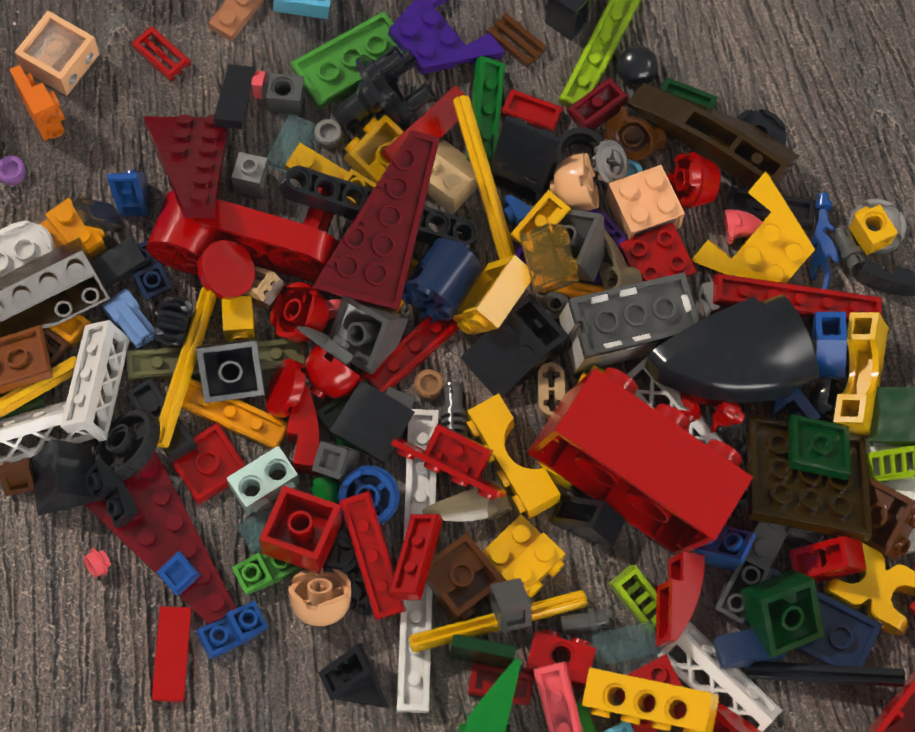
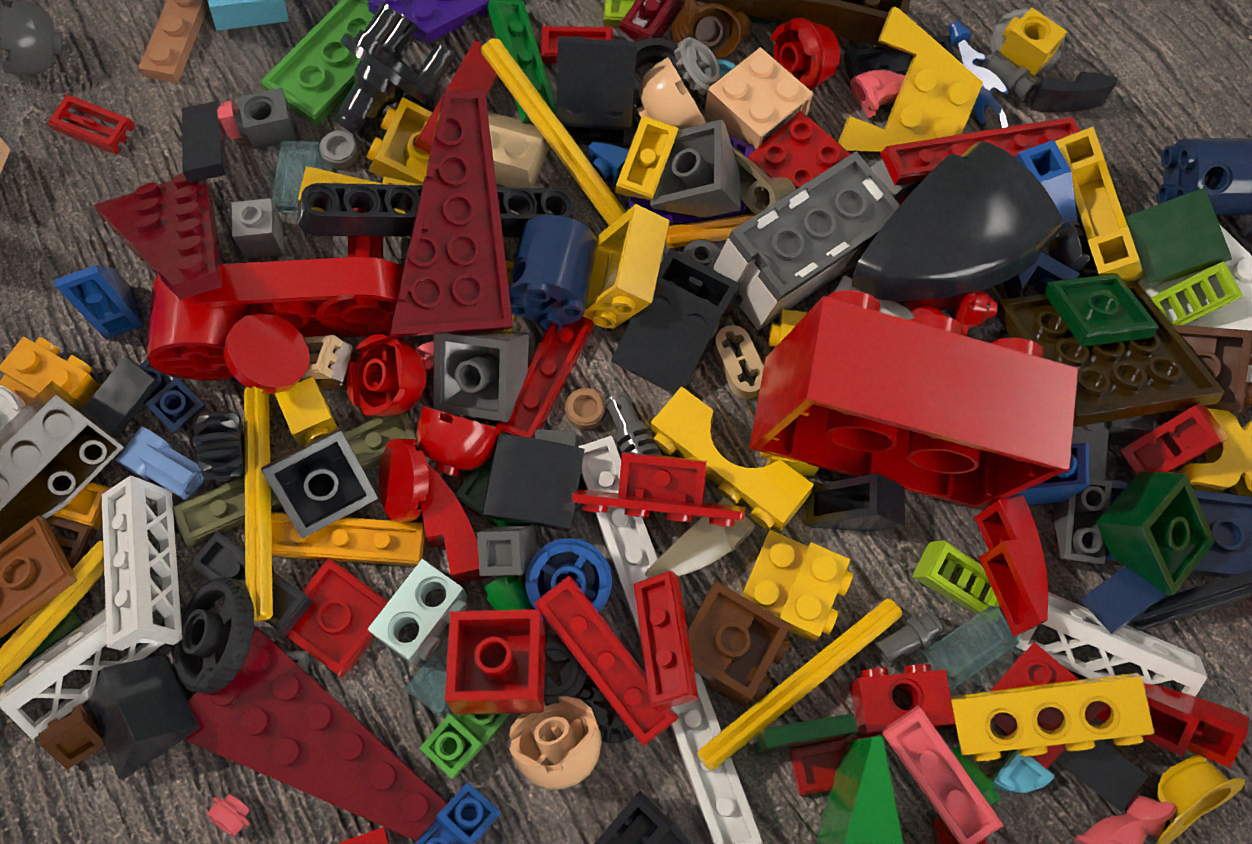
camera: 20 degrees left, 0 degrees up
clear smoke tile [72,196,126,233] -> none
black slope [85,460,139,528] -> none
blue tile [156,551,202,596] -> none
dark grey plate [297,326,354,365] -> none
dark grey brick [490,578,532,633] -> none
clear yellow brick [519,223,579,293] -> none

